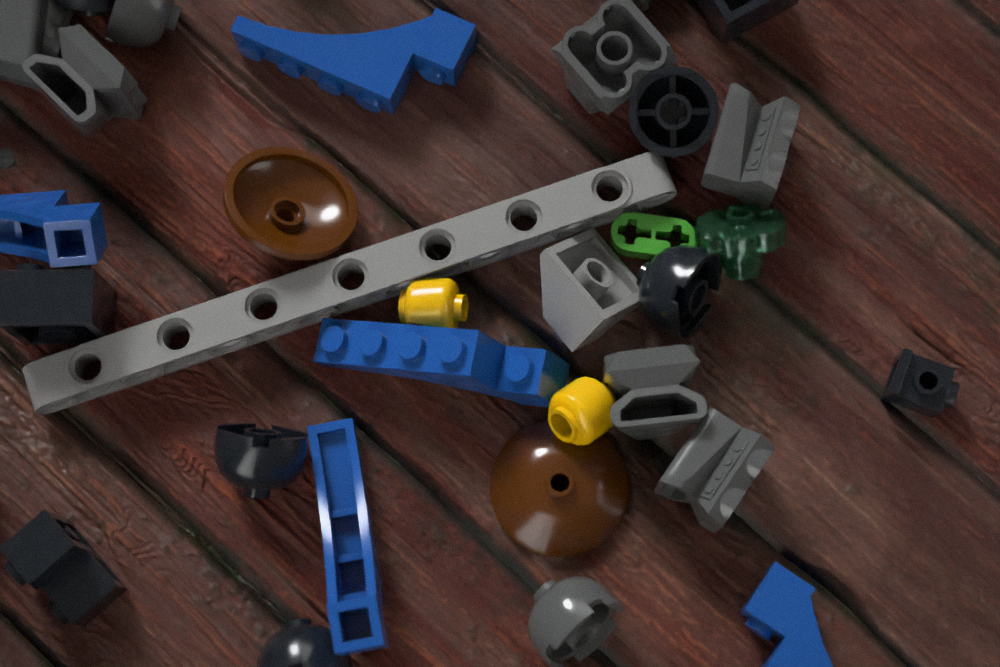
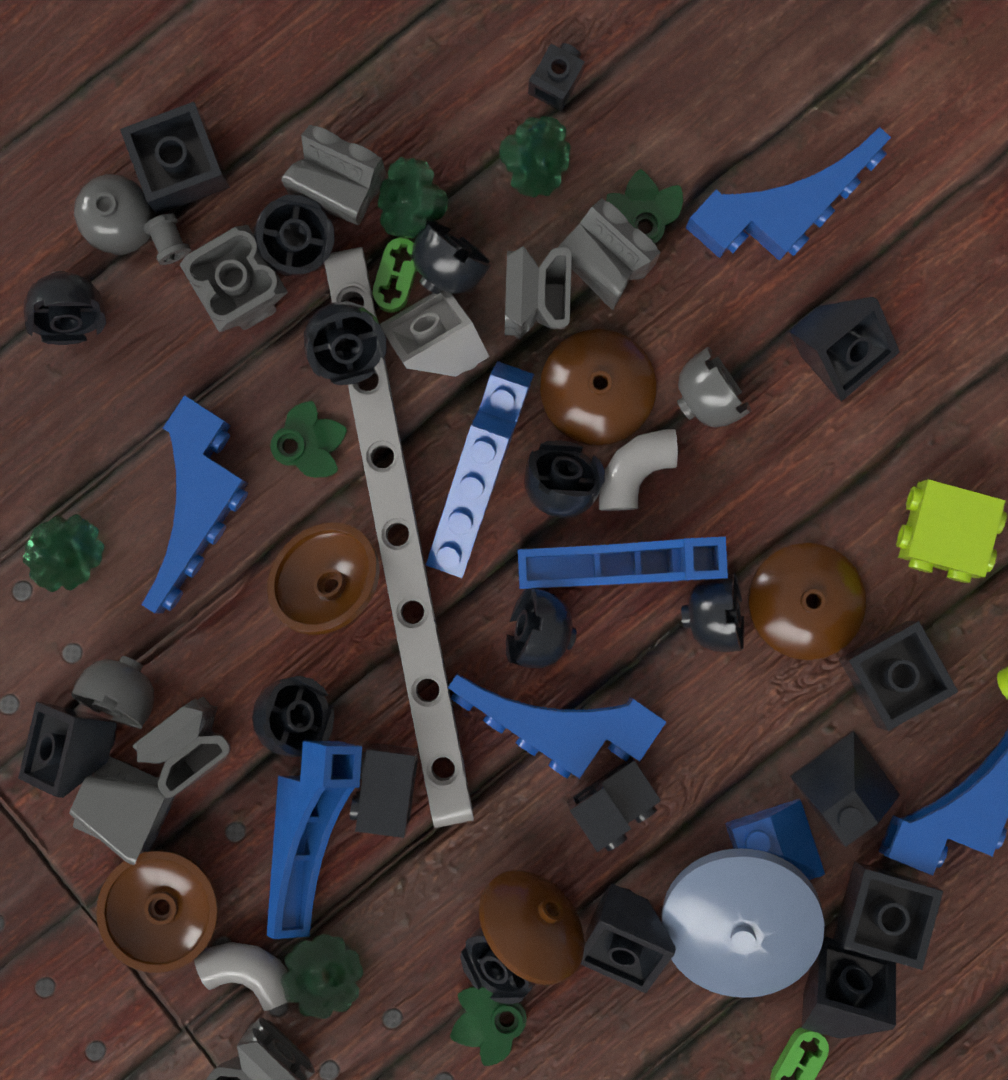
camera: 90 degrees left, 10 degrees up
yellow head [398,277,469,328] -> none
yellow head [548,376,616,446] -> none
none -> black cylinder [252,676,335,757]
none -> dark green plate [270,401,347,478]
none -> black cylinder [304,301,386,385]
none -> blue arch [448,673,666,779]
none -> clear green plant [500,116,571,198]
none -> black cylinder [524,440,605,518]
none -> light grey cylinder [599,429,678,511]
none -> dark green plate [606,169,683,244]

